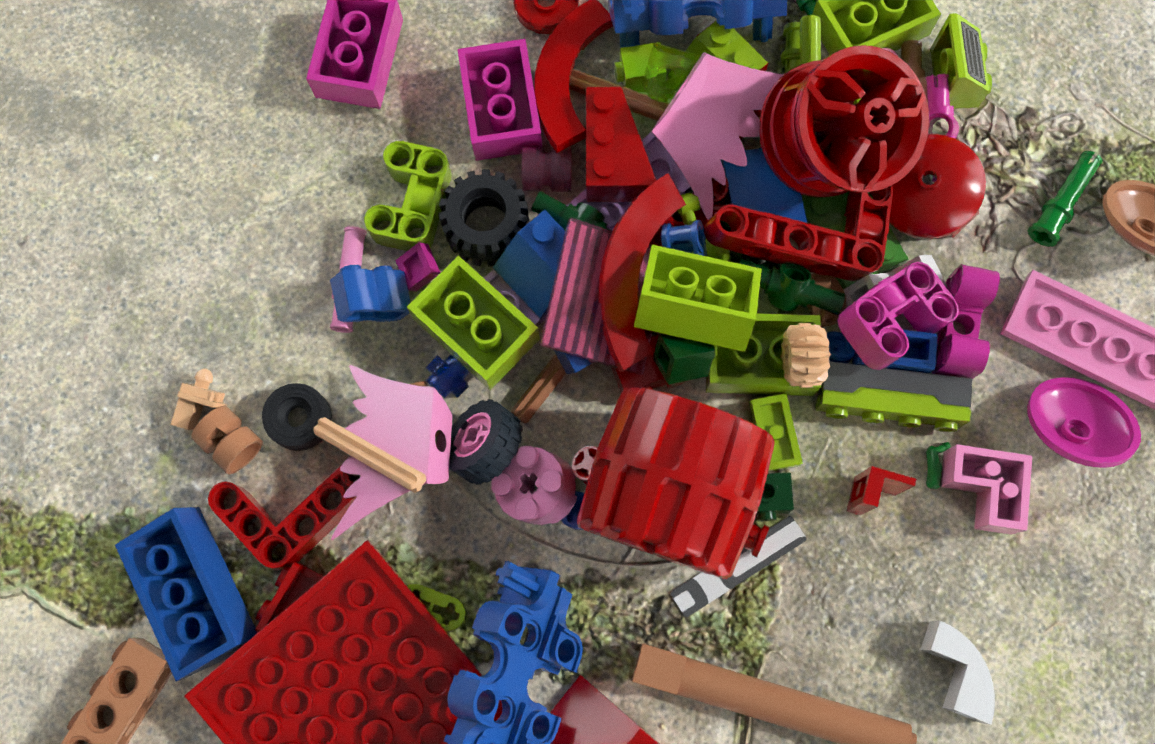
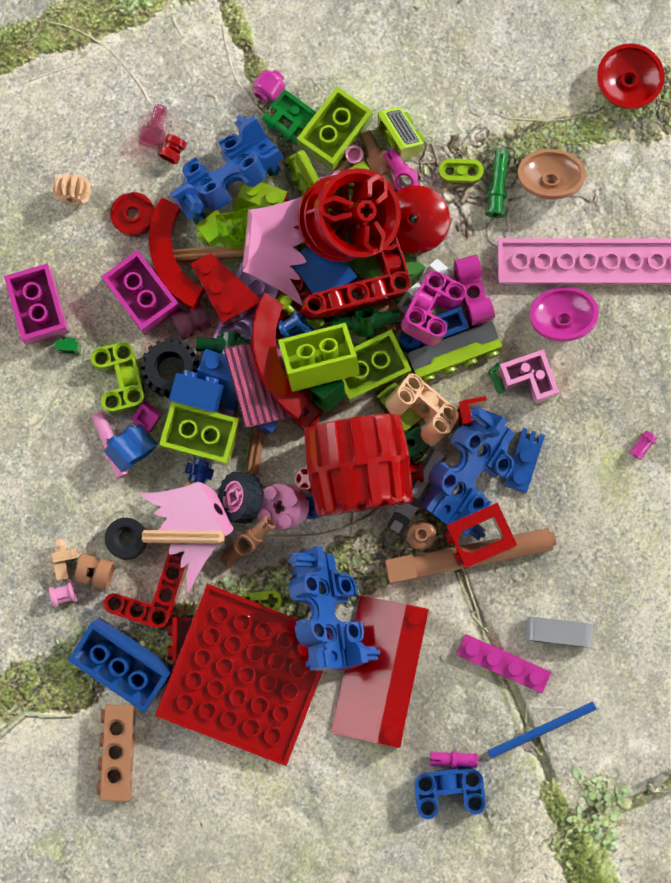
camera: 25 degrees left, 5 degrees up
light nougat gear [781,323,831,388] -> none
white brick [920,621,995,725] -> none
none -> bright pink bush [49,581,78,608]
none -> green plate [55,337,82,355]
none -> blue brick [169,370,225,412]
none -> nougat pin [220,516,276,569]
none -> light nougat beam [386,373,459,446]
none -> nougat head [406,520,437,551]
none -> blue gear [420,406,515,540]
none -> lime plate [438,159,484,183]
none -> red panel [444,502,517,569]
none -> blue hinge [505,428,545,493]
none -> dark pink pin [629,430,657,461]

